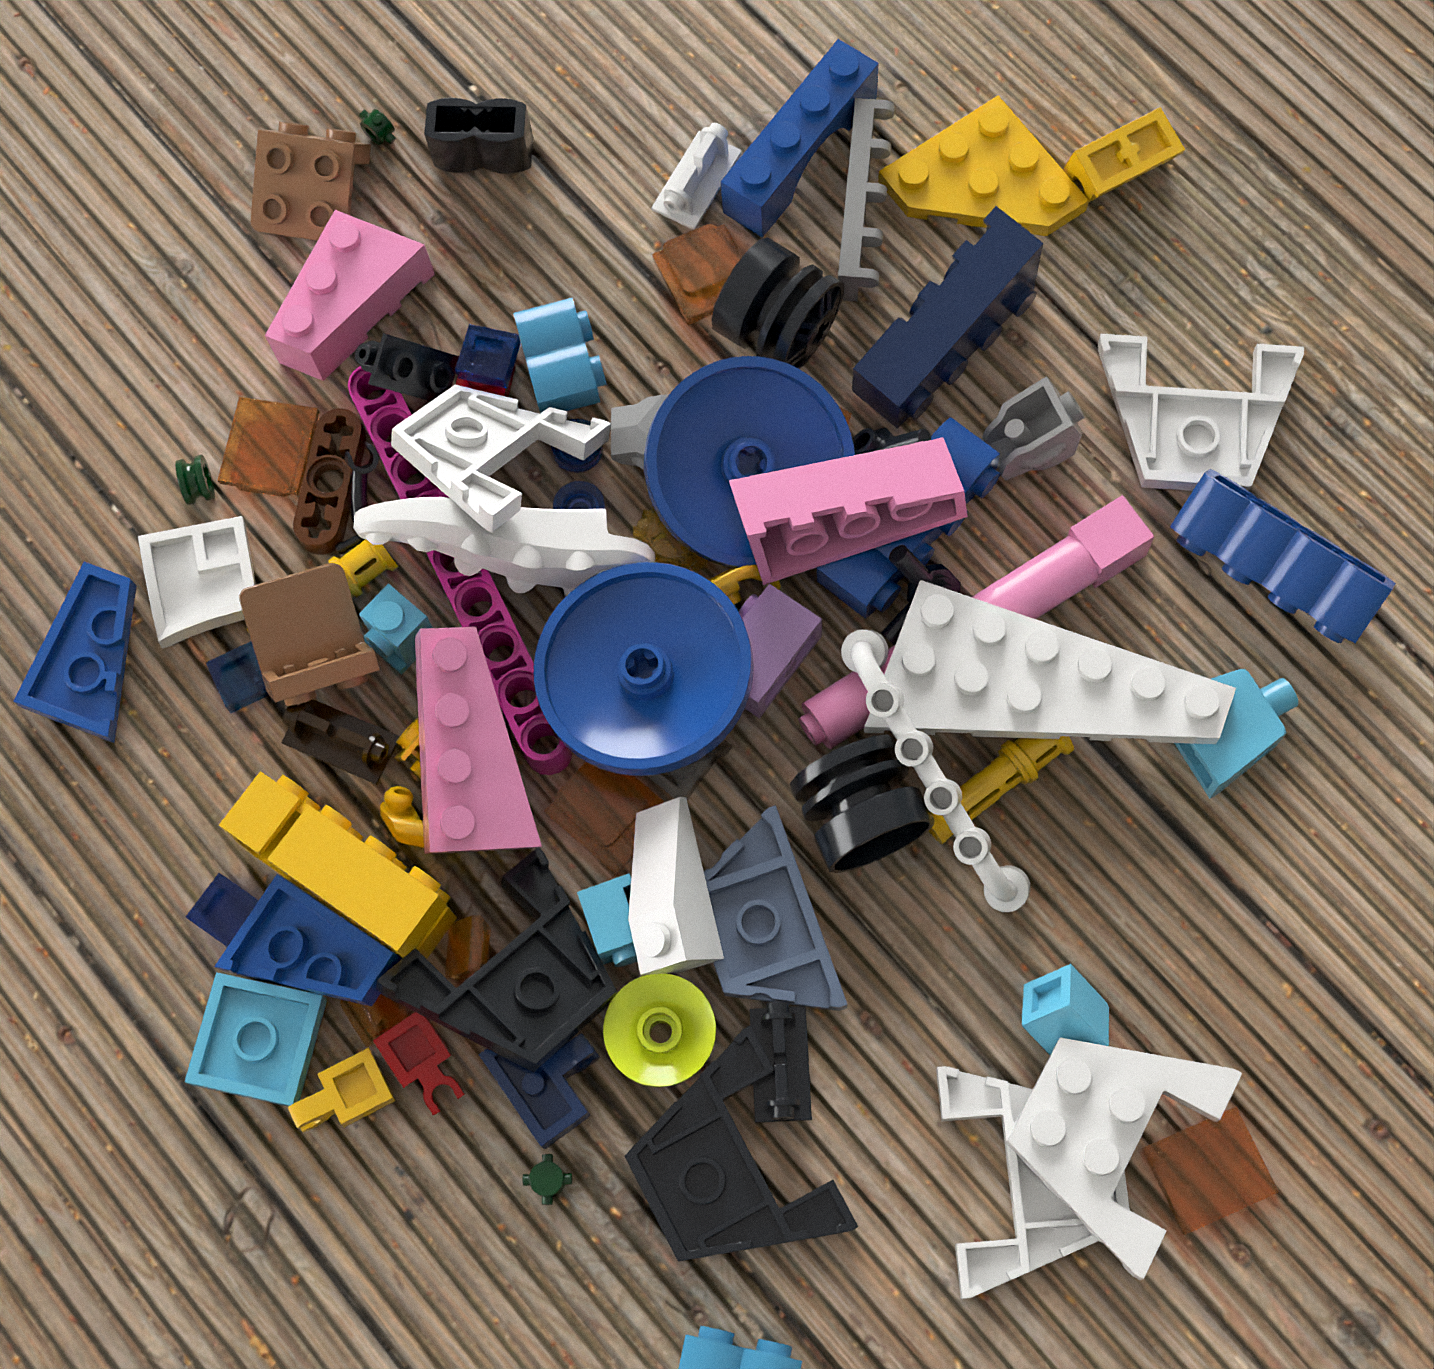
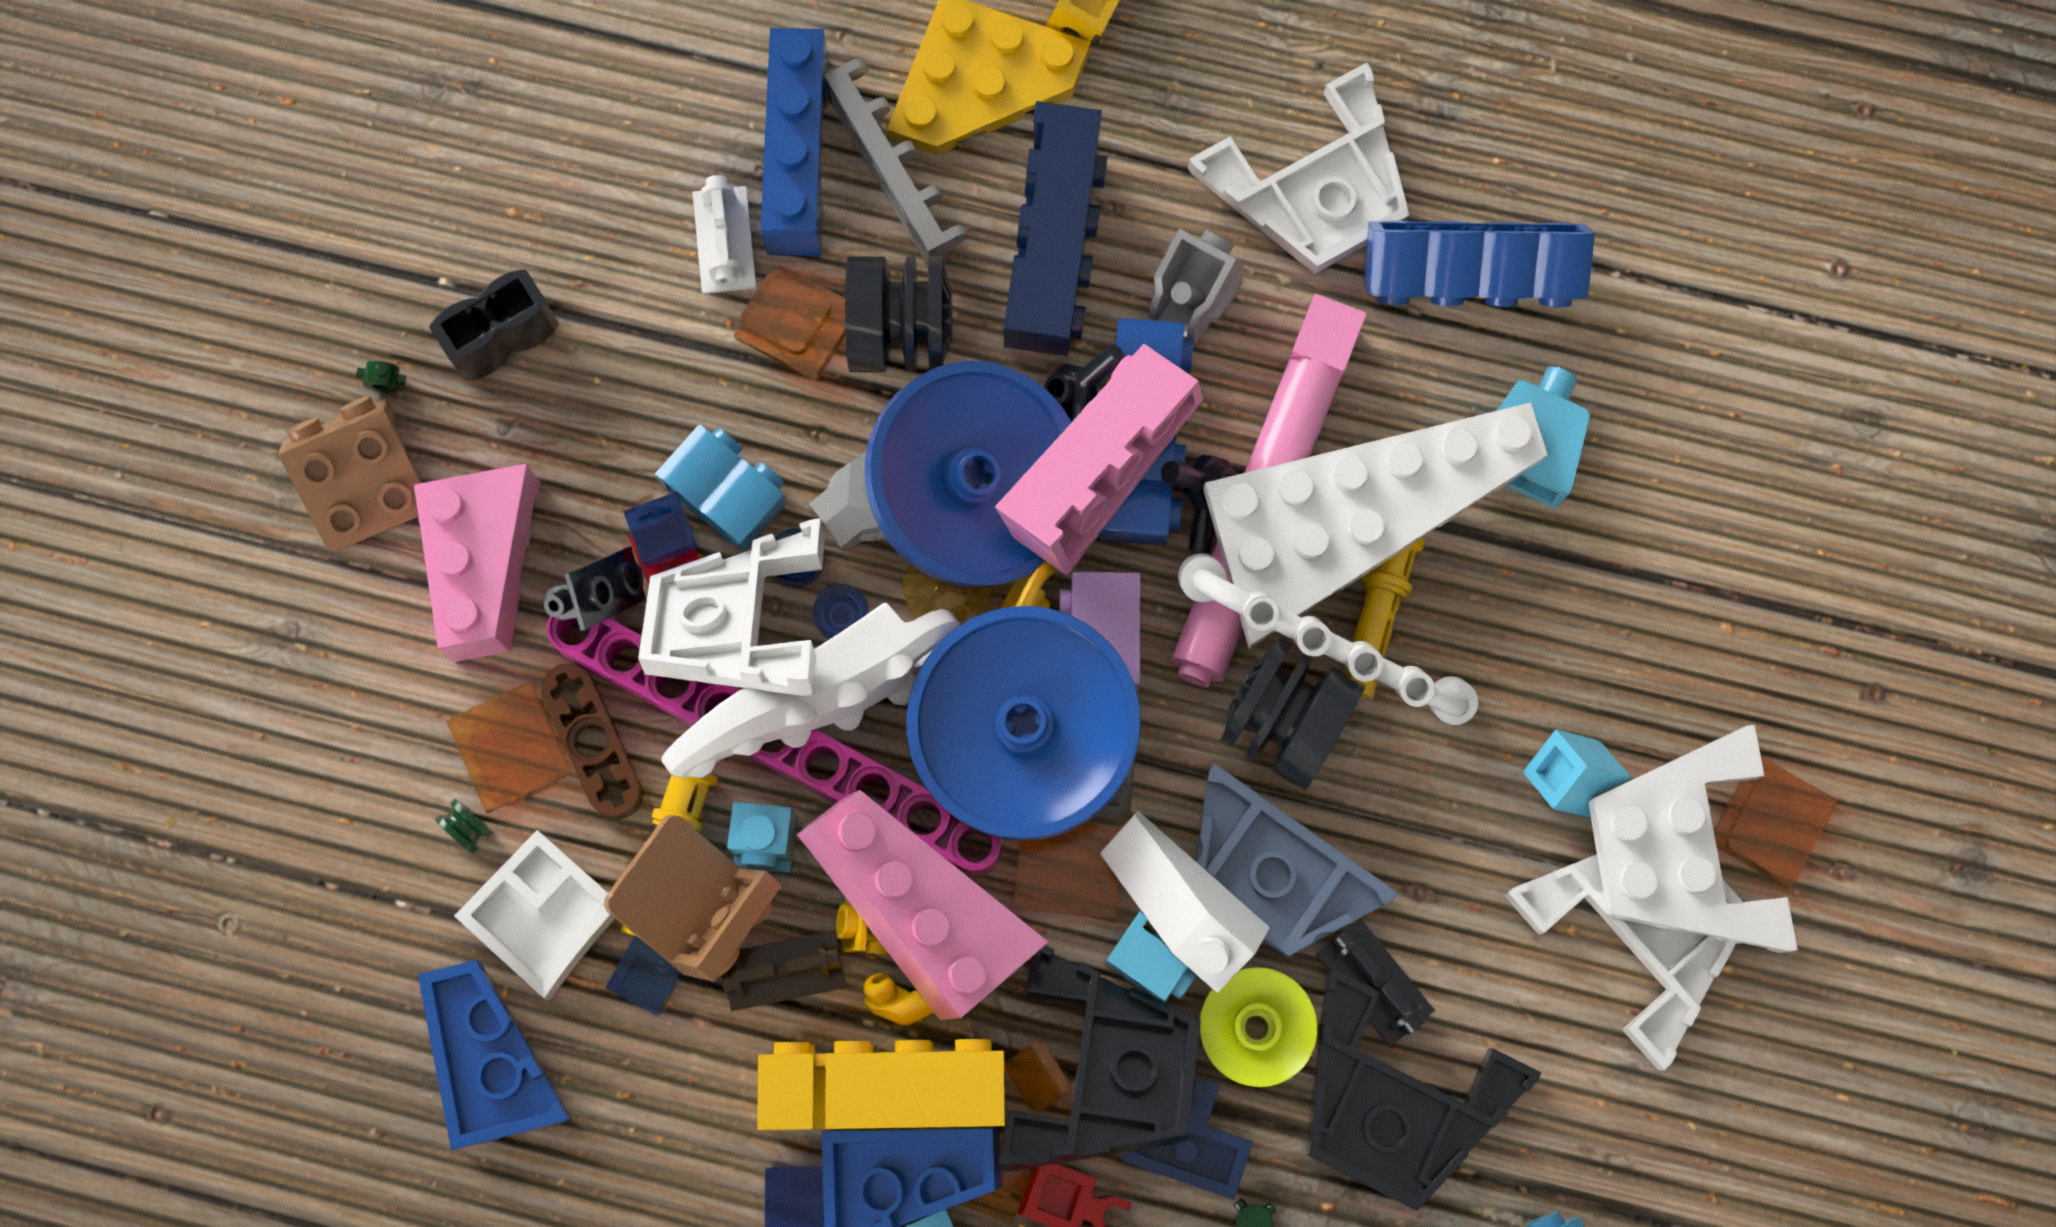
camera: 45 degrees left, 5 degrees up
black piece [335,442,379,555] -> none

